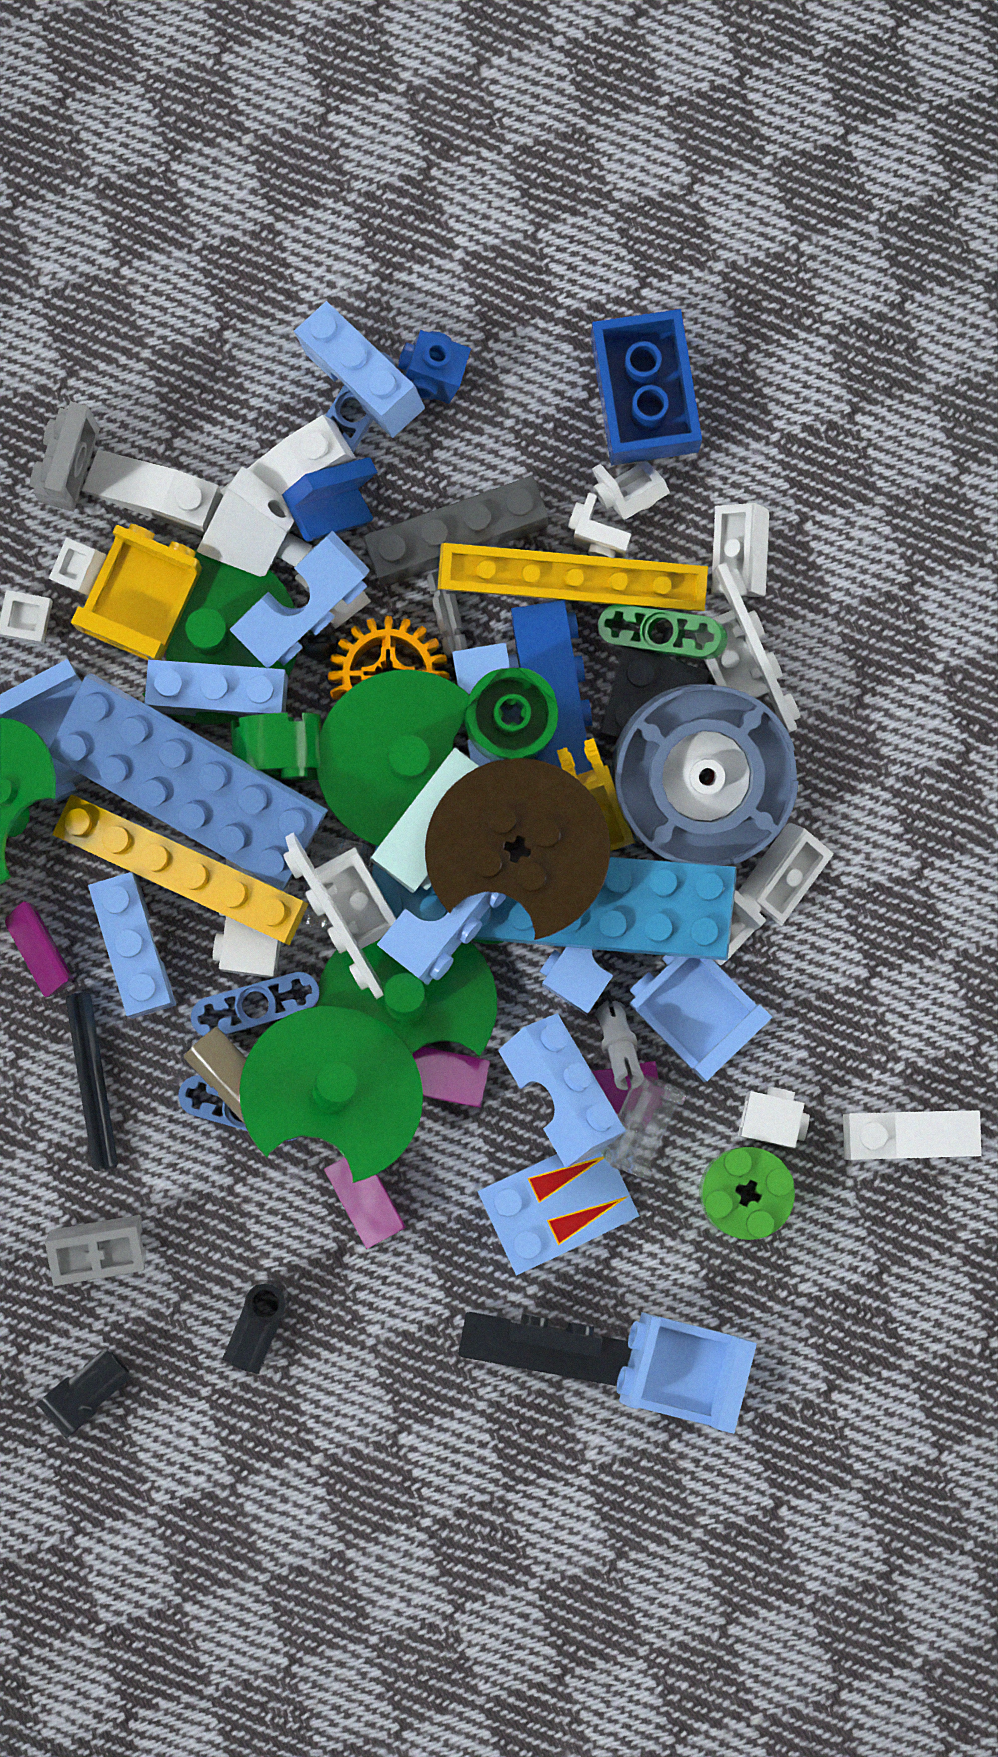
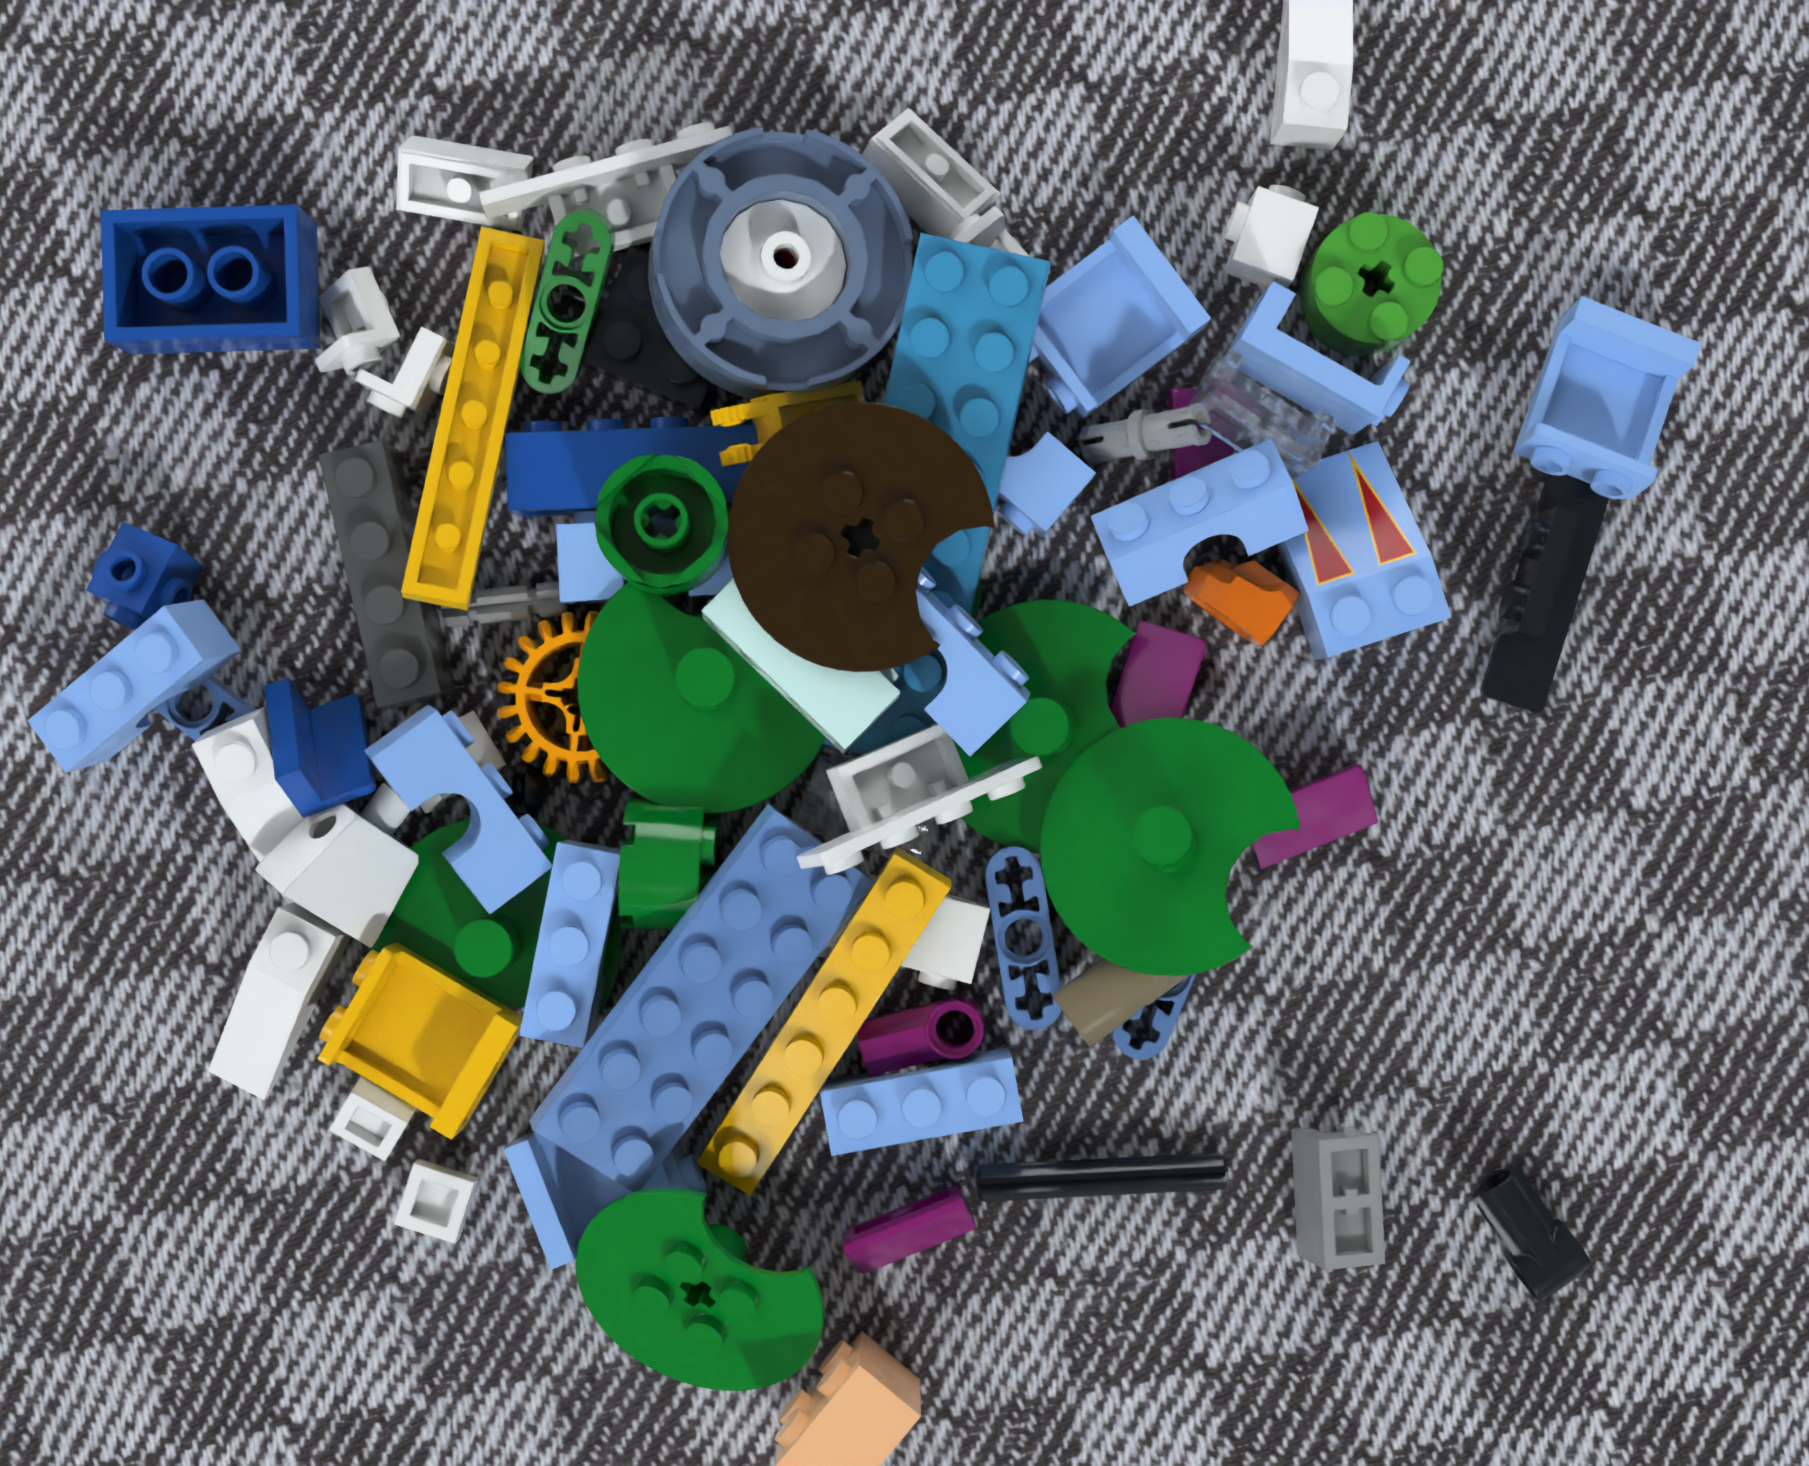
camera: 85 degrees left, 5 degrees up
light grey plate [30,401,100,512] -> none
black piece [222,1279,290,1374] -> none
none -> magenta piece [857,994,985,1076]
none -> orange rock [1183,558,1300,647]
none -> light blue panel [1222,281,1411,436]

